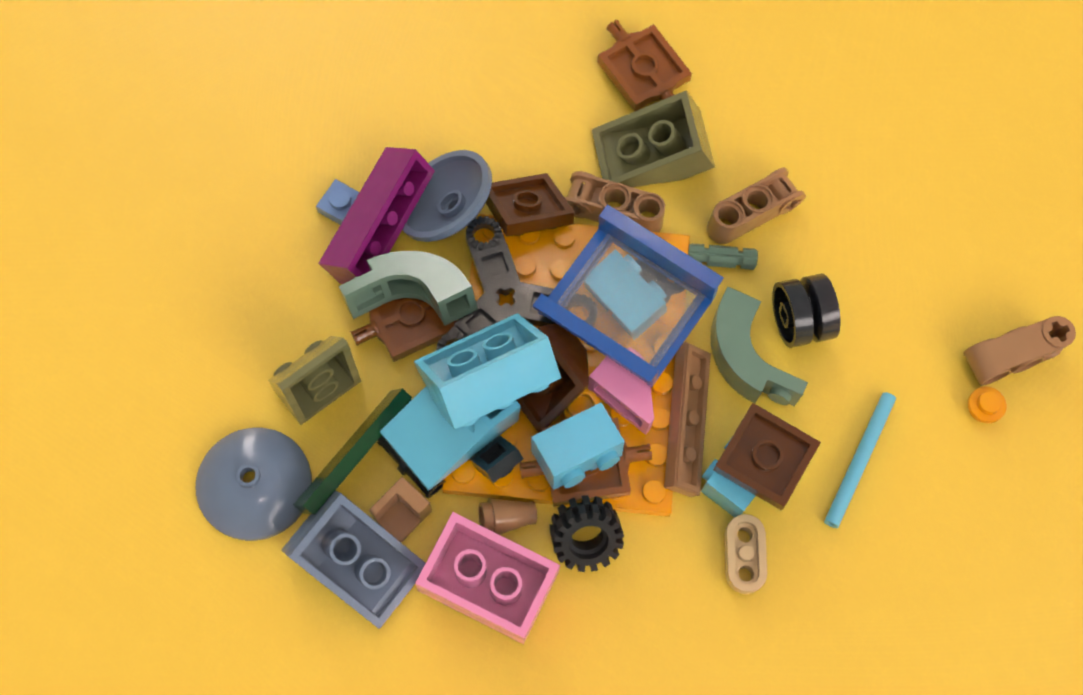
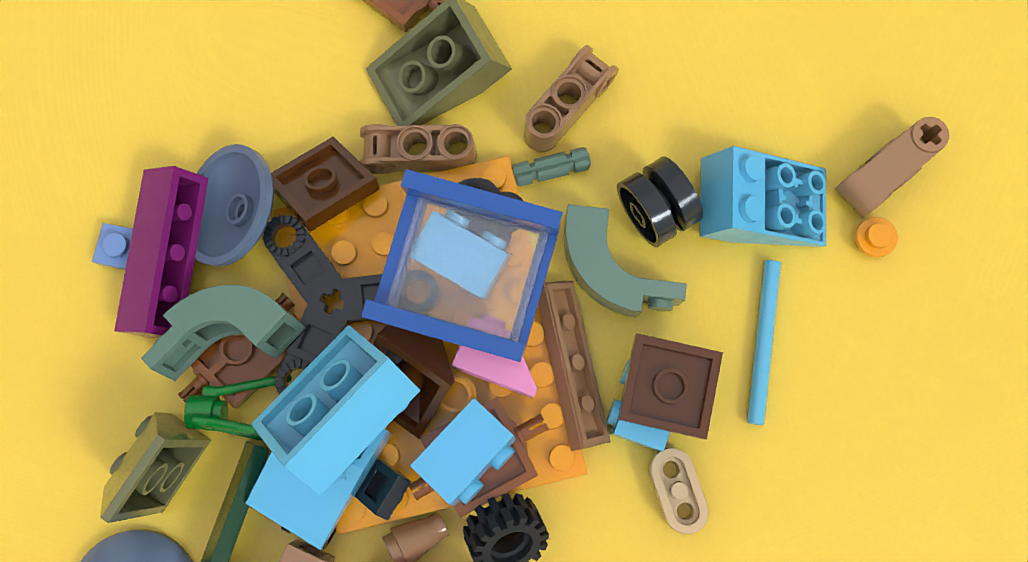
camera: 15 degrees left, 10 degrees up
none -> green plant [184,375,292,441]
none -> medium azure slope [700,146,826,247]

